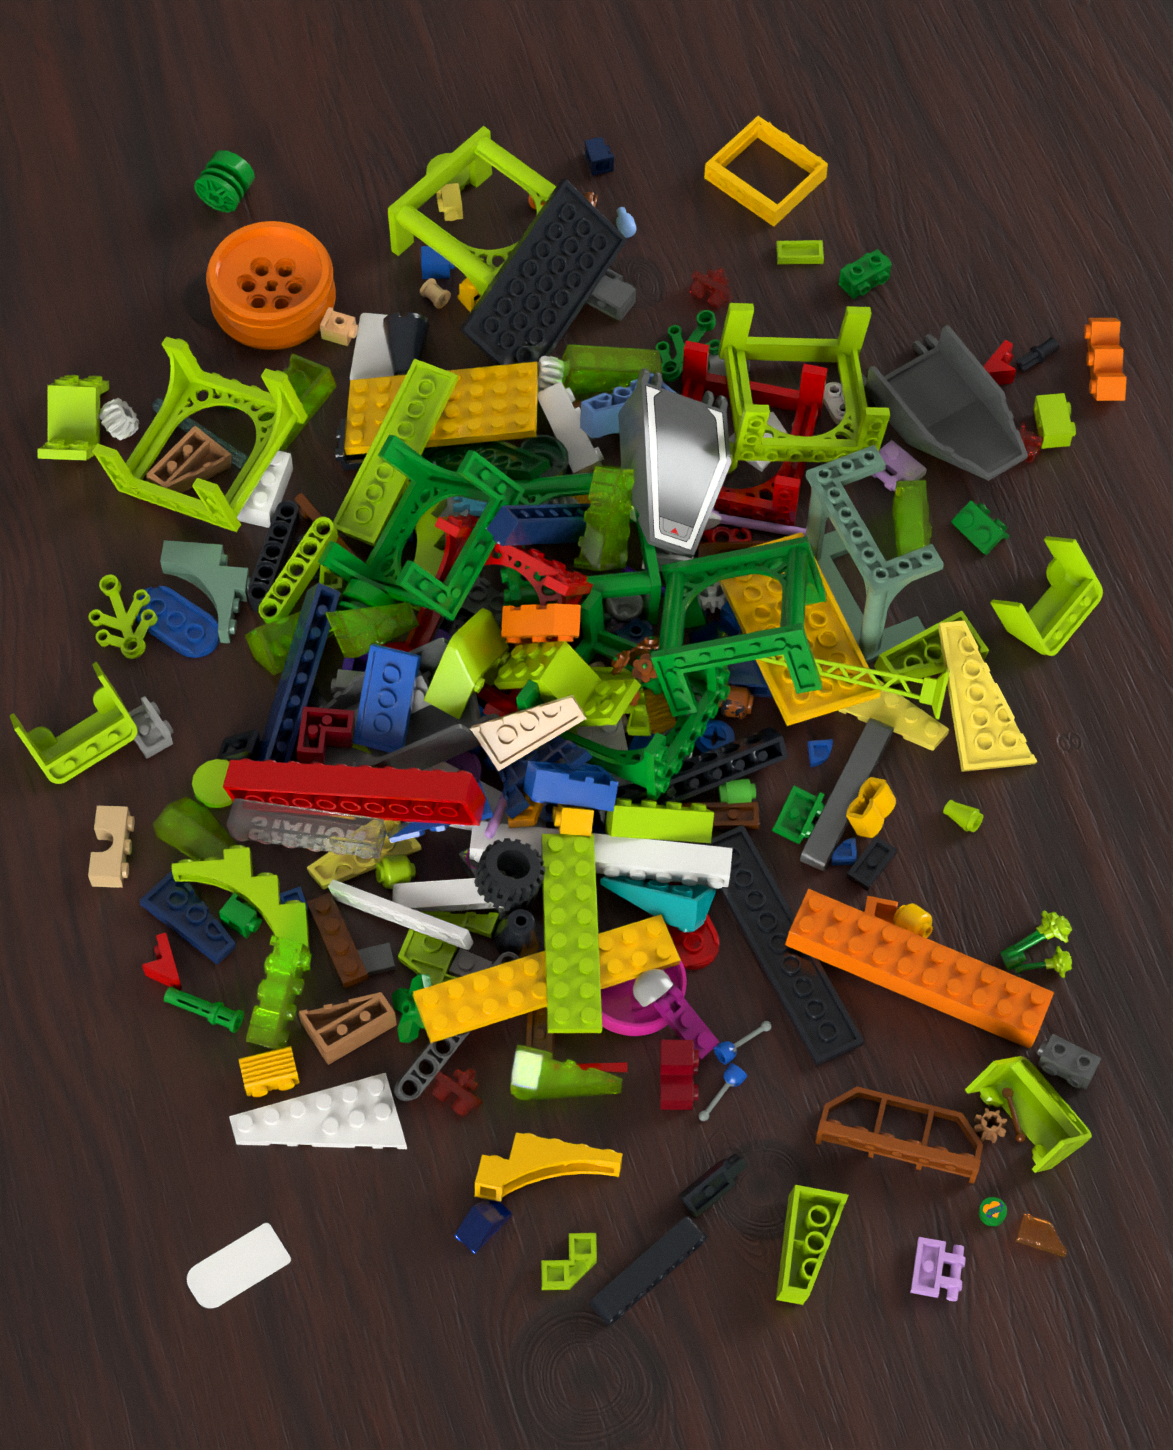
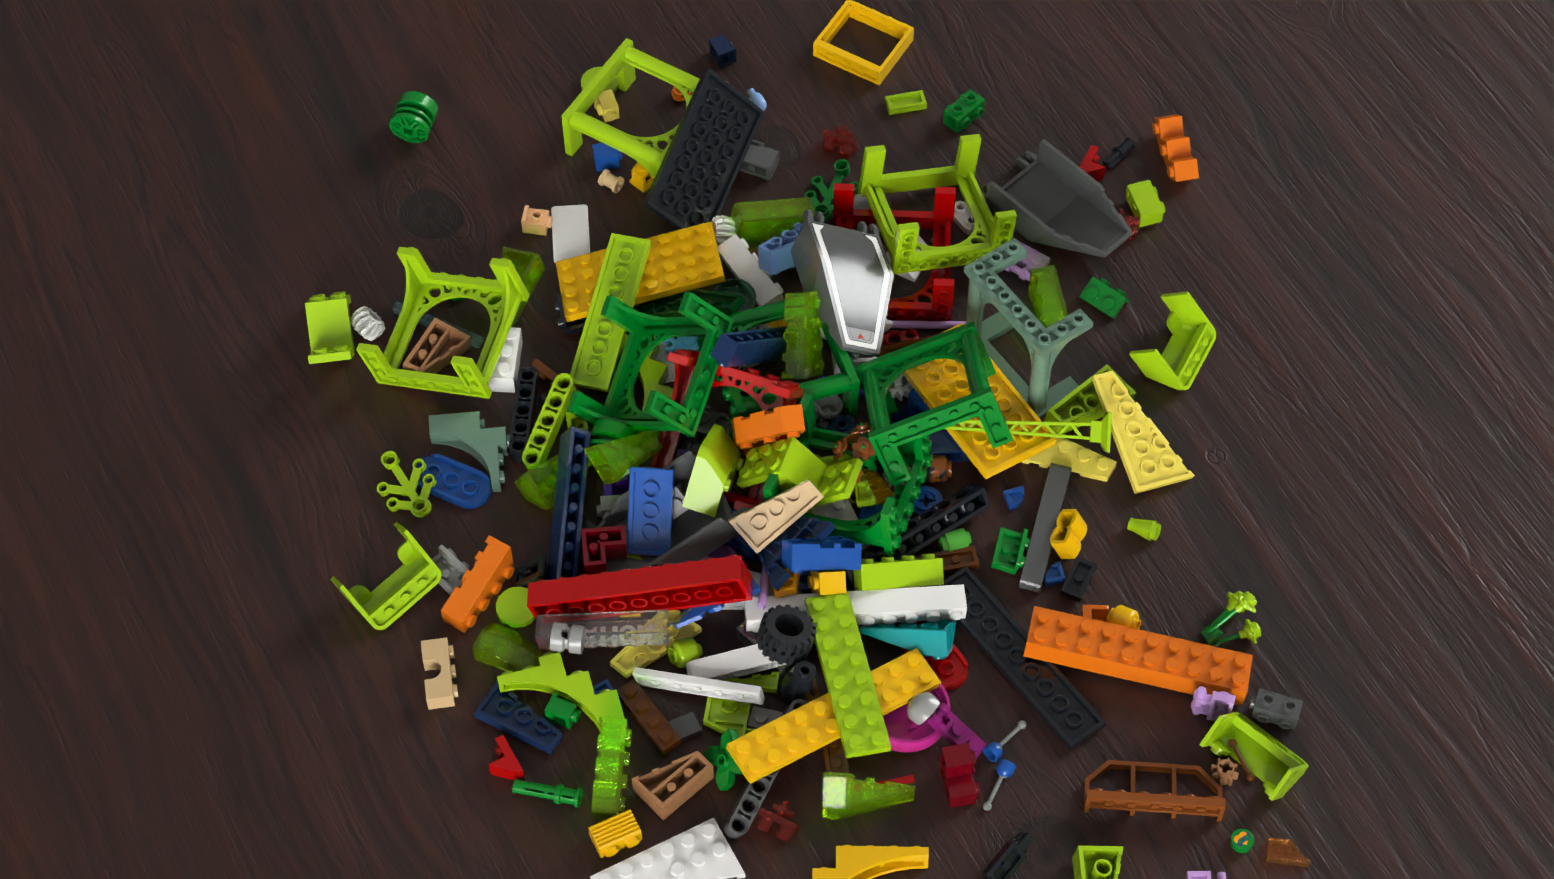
camera: 10 degrees left, 5 degrees down
orange wheel [206,221,336,350] -> none
black cone [383,312,430,376] -> none
none -> orange wedge [441,535,515,633]
none -> light grey wheel [550,622,586,655]
none -> lavender plate [1191,686,1236,721]

